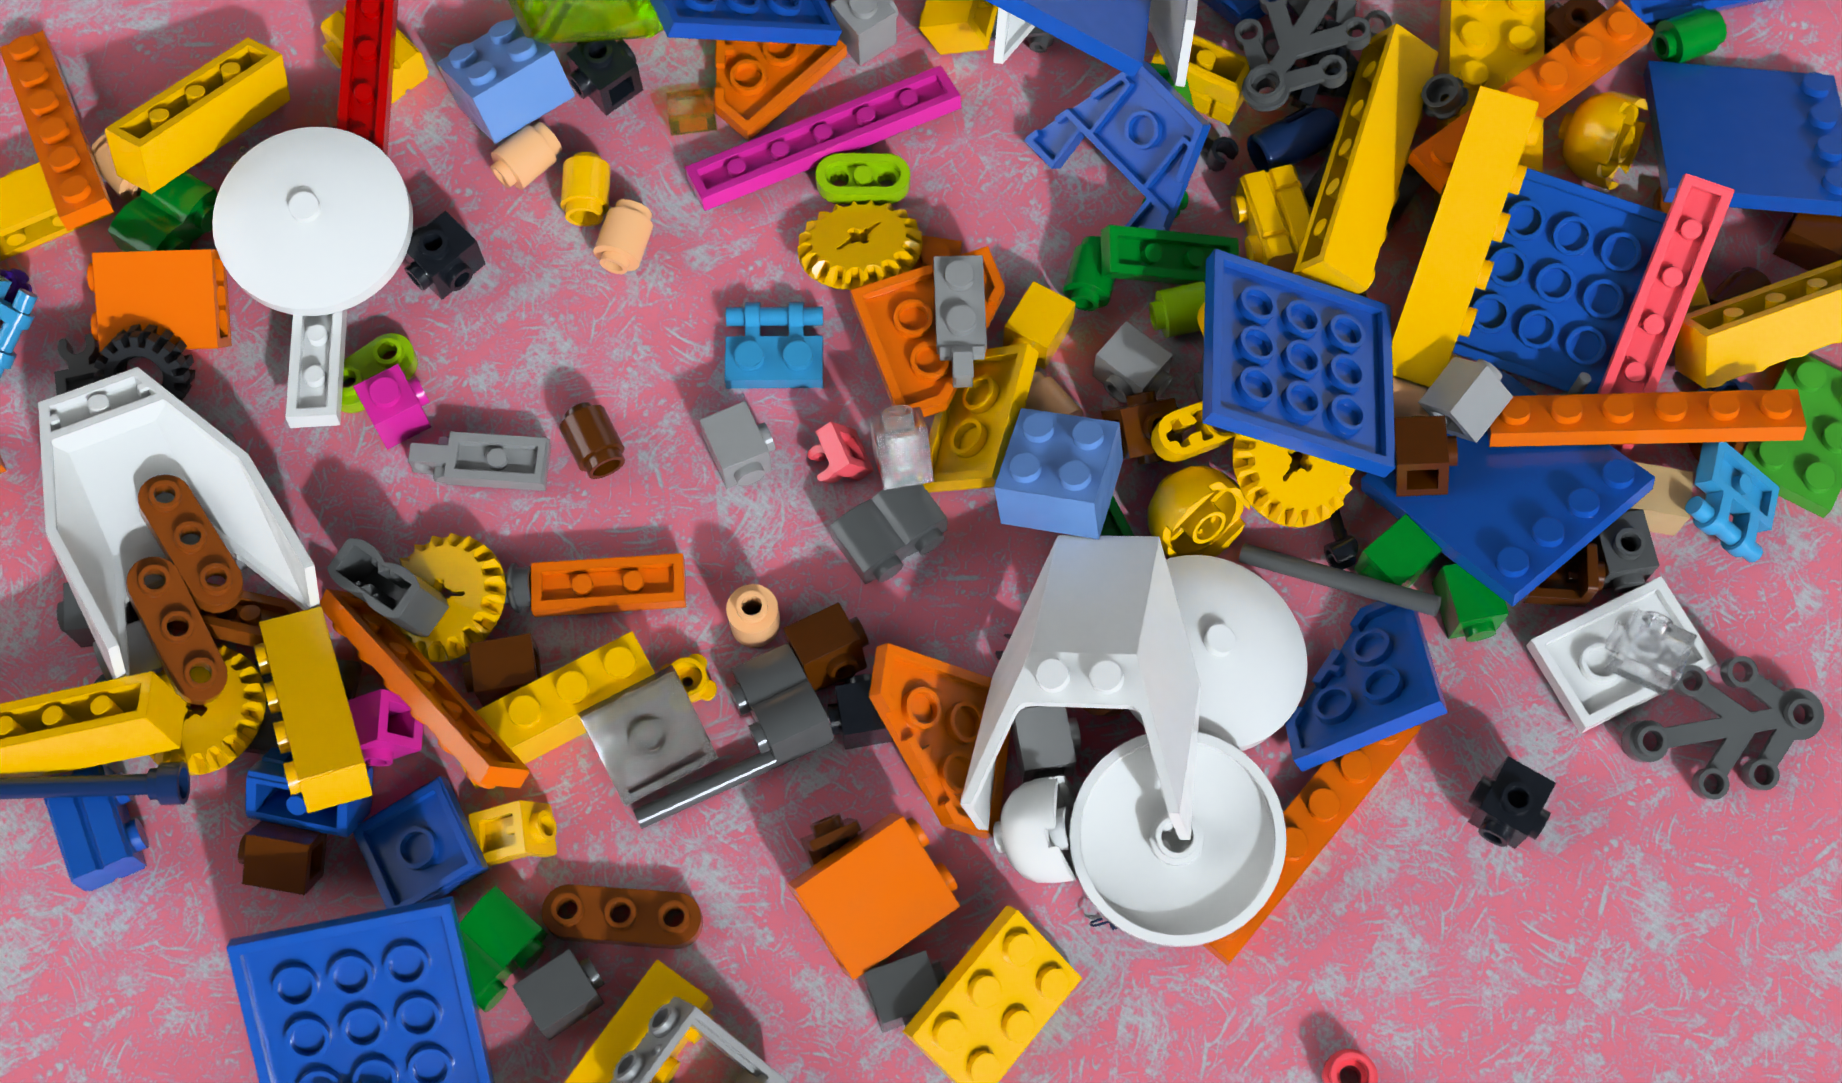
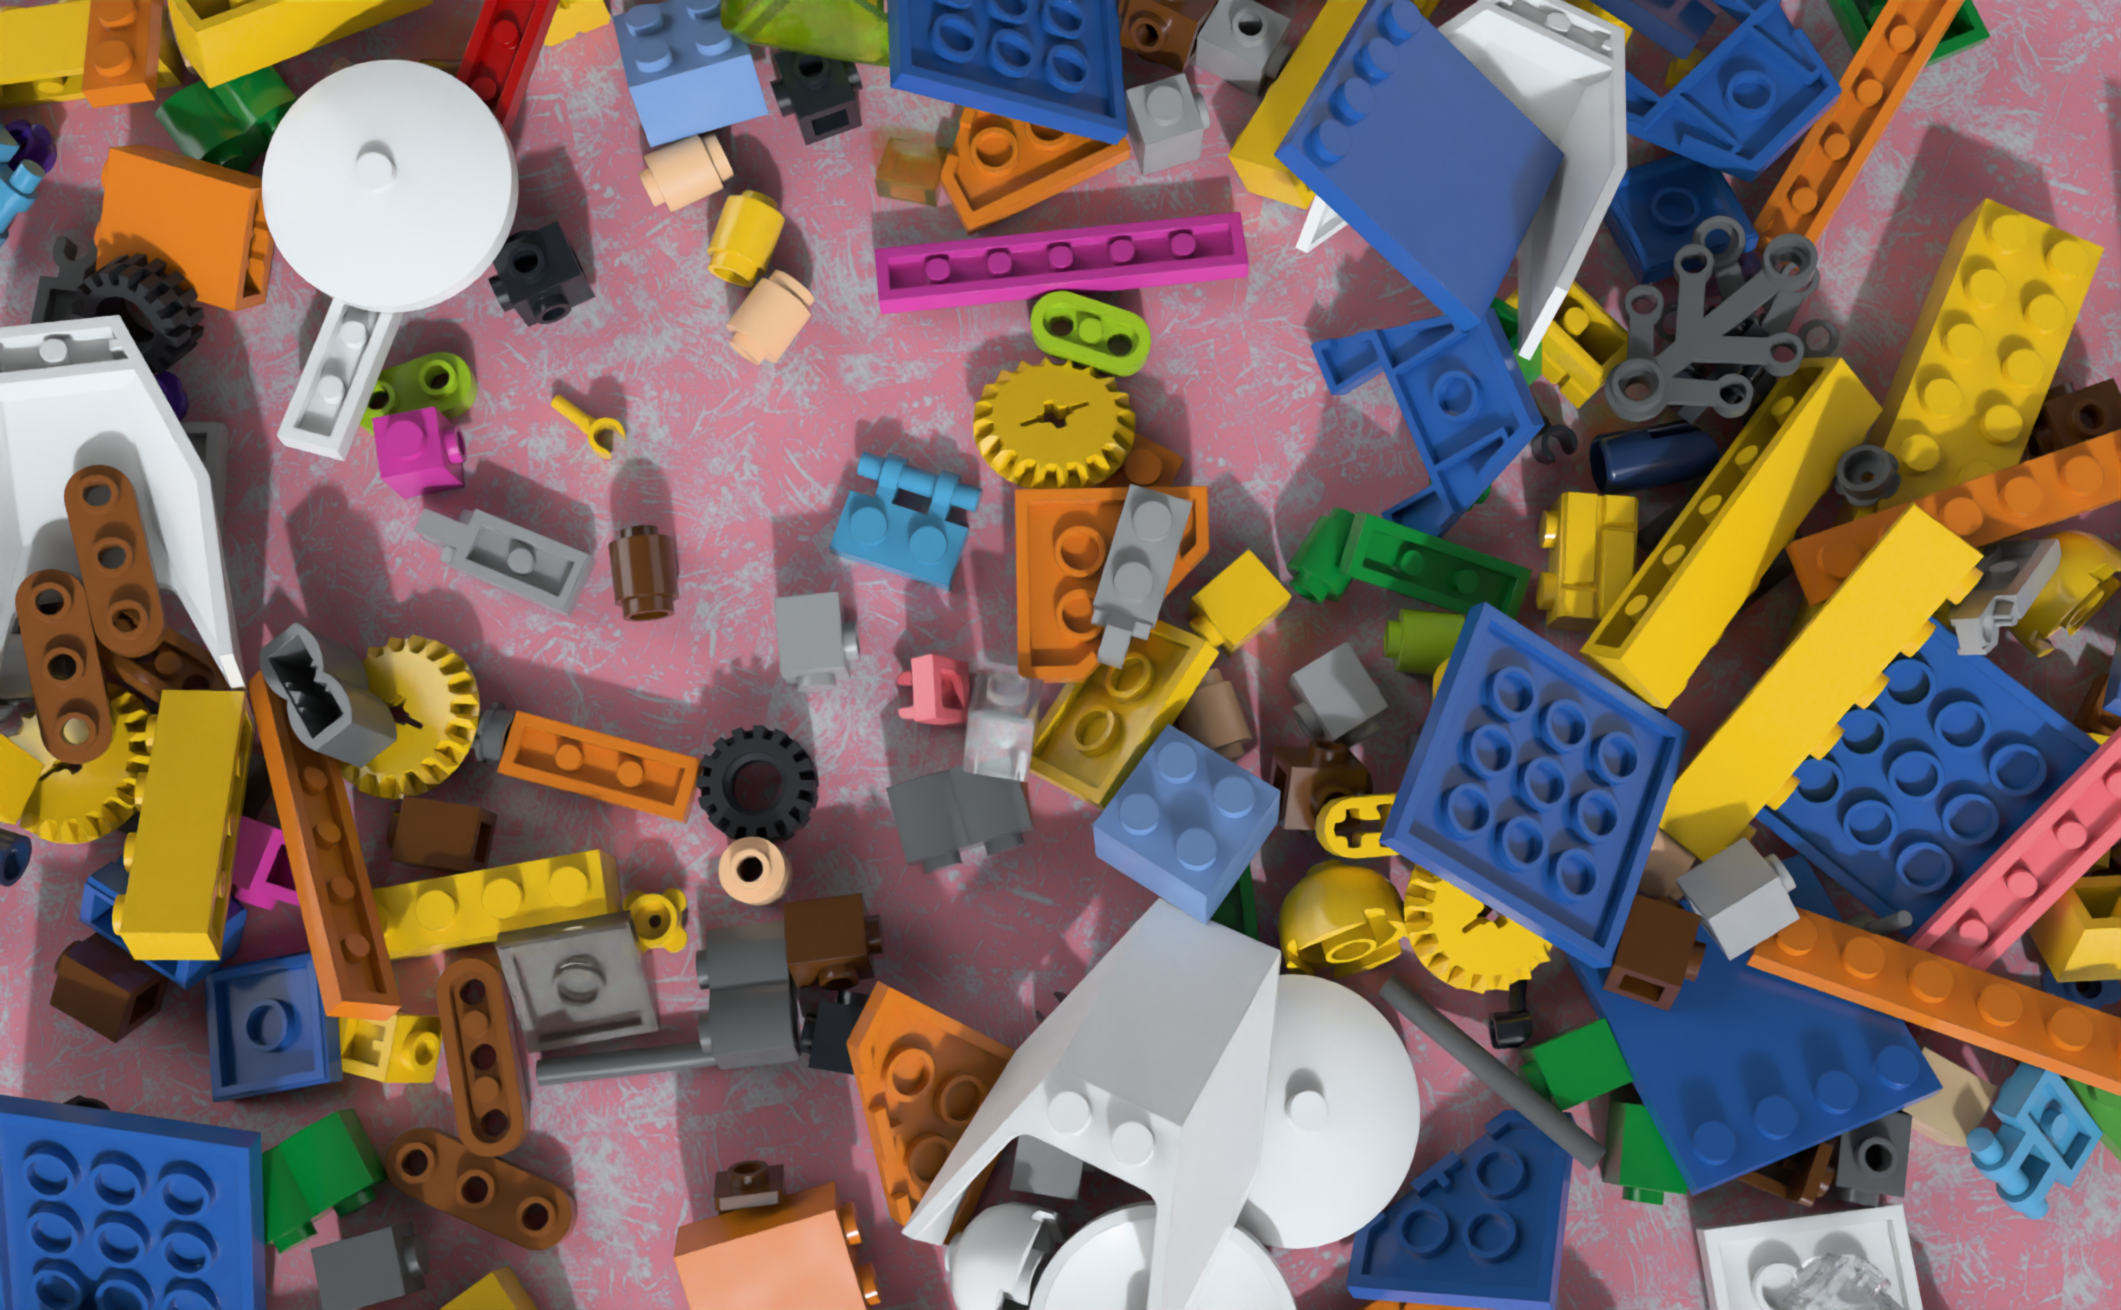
camera: 20 degrees right, 10 degrees up
none -> dark orange plate [436,958,530,1157]
none -> yellow hand [551,394,627,459]
none -> black tyre [696,725,819,844]
none -> light grey hinge [1948,538,2062,655]

